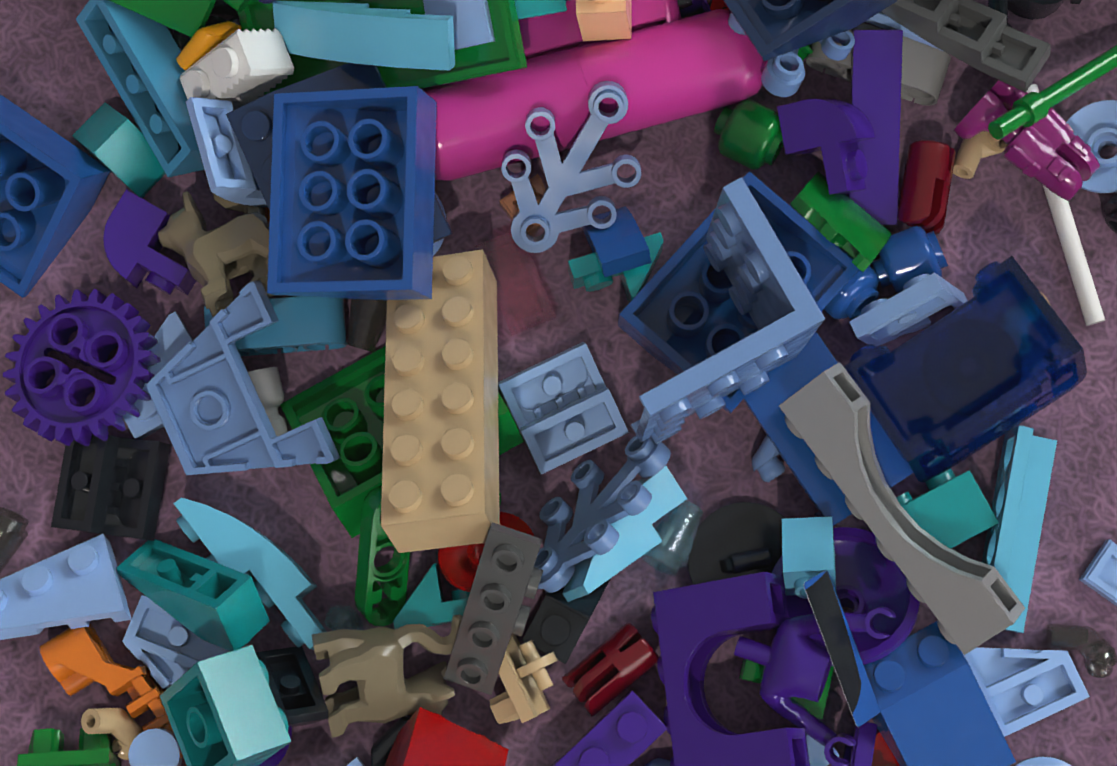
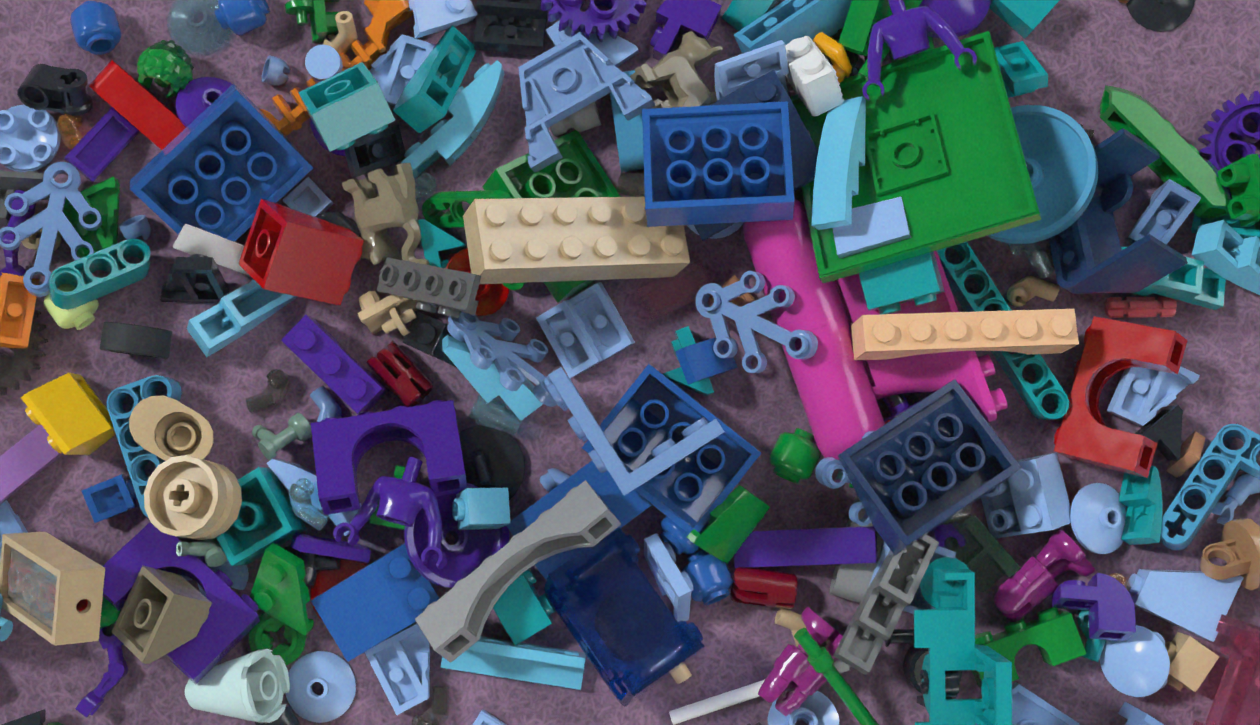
camera: 90 degrees right, 5 degrees up
dark purple brick [777,99,875,195] -> none
black sticker [803,570,880,727] -> none

